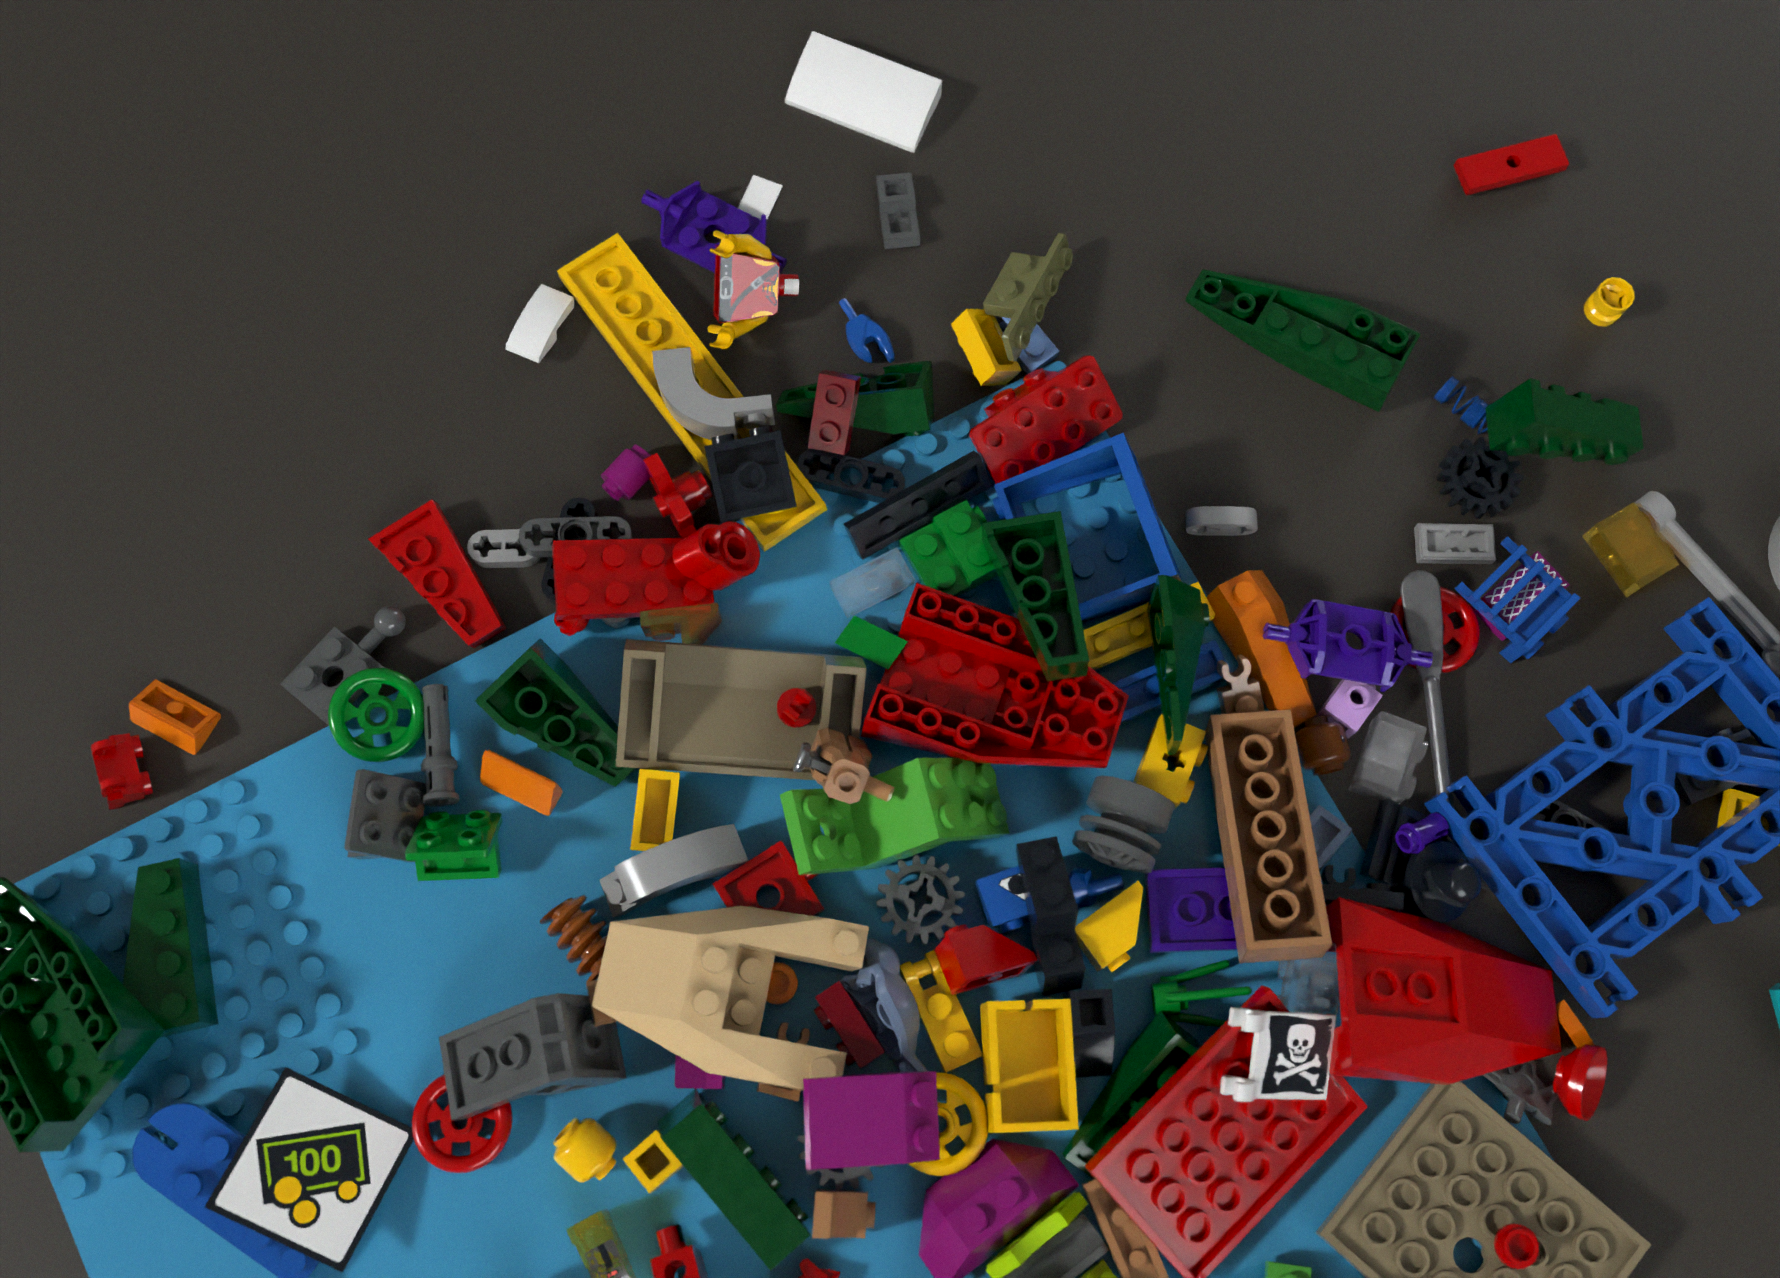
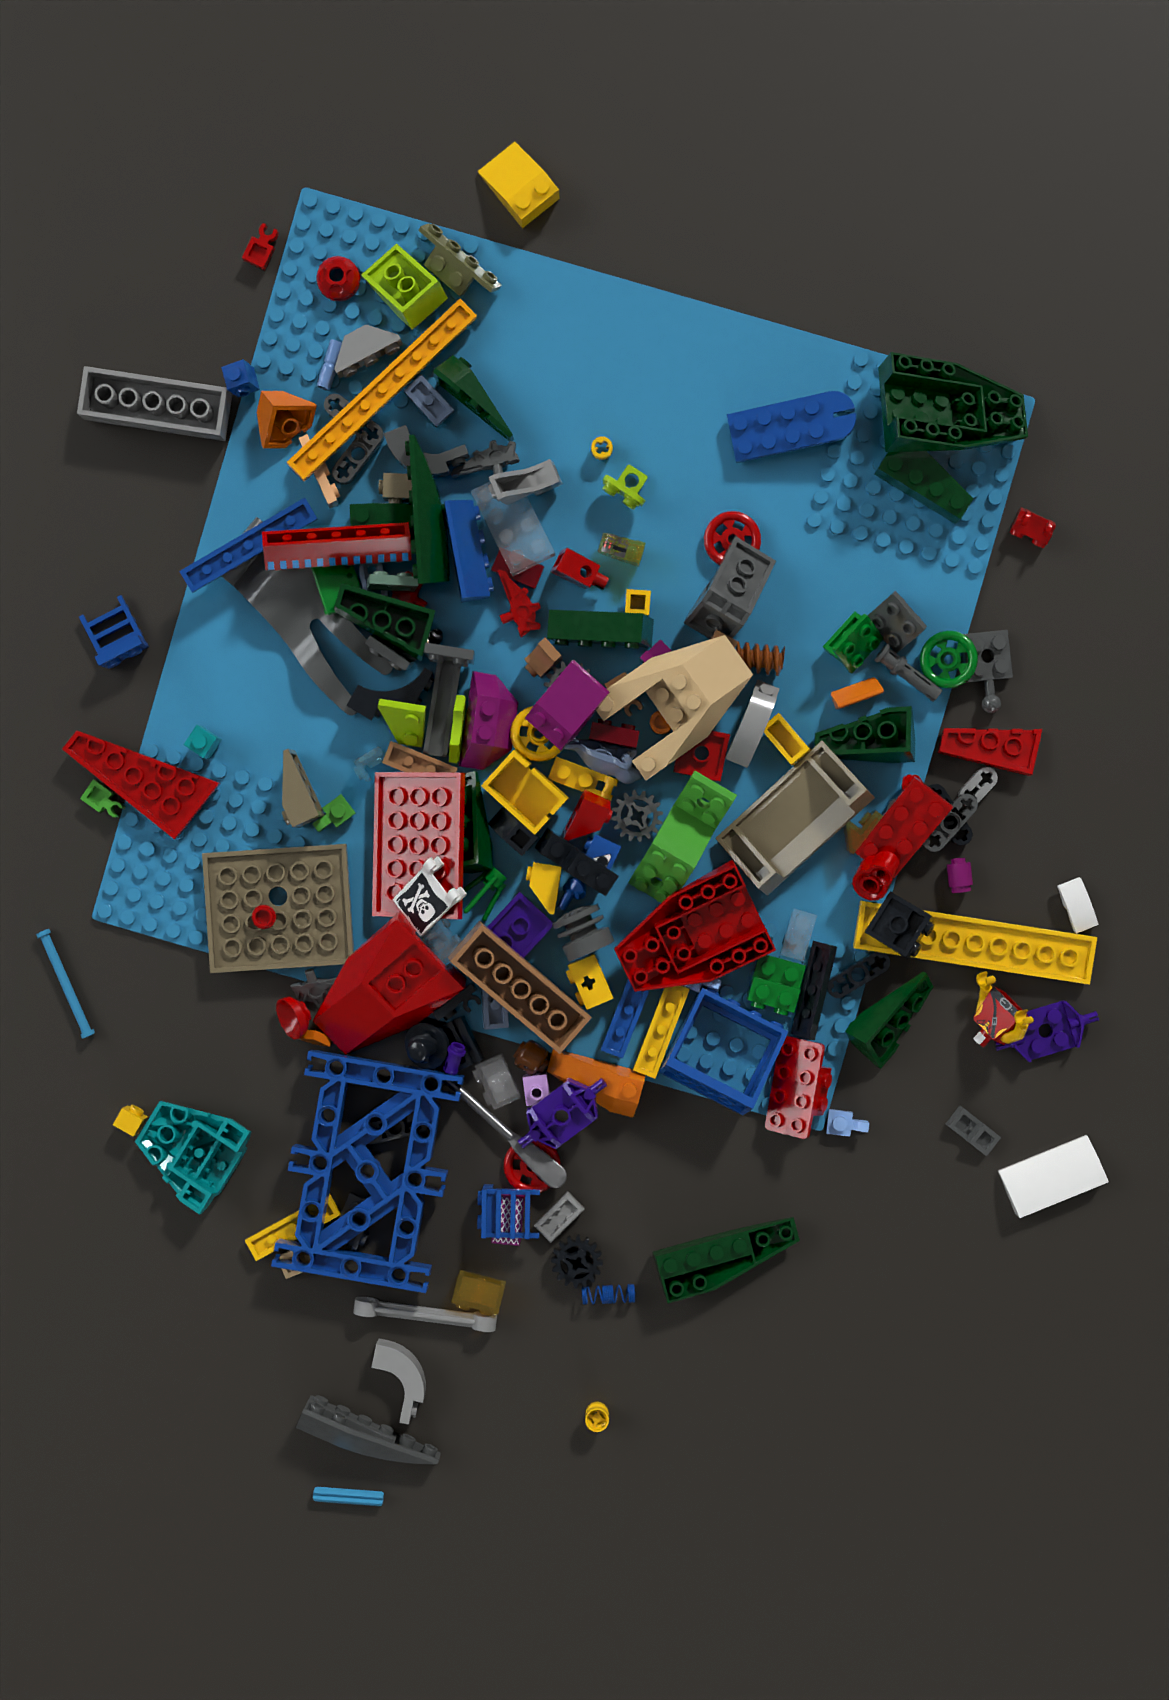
camera: 135 degrees right, 15 degrees up
orange slope [129,679,221,755] -> none
sticker [205,1067,414,1273] -> none
yellow head [553,1118,617,1183] -> none
red plant [643,453,713,538] -> none
light grey arch [652,347,775,440] -> none
white sticker [738,175,783,221] -> none
red plate [776,688,816,728] -> none
medium nougat piece [792,728,895,804] -> none
dark red piece [808,370,861,455] -> none
green sticker [835,615,908,670] -> none
blue hand [839,298,895,363] -> none
yellow piece [951,309,1022,386] -> none
dark green wedge [982,511,1089,682] -> none
olive bracket [983,233,1073,362] -> none
dark green wedge [1147,575,1210,755] -> none
light grey beam [1185,506,1258,536] -> none
medium nougat plate [1217,654,1265,714] -> none
red tile [1453,134,1569,196] -> none
dark green wedge [1485,378,1644,465] -> none

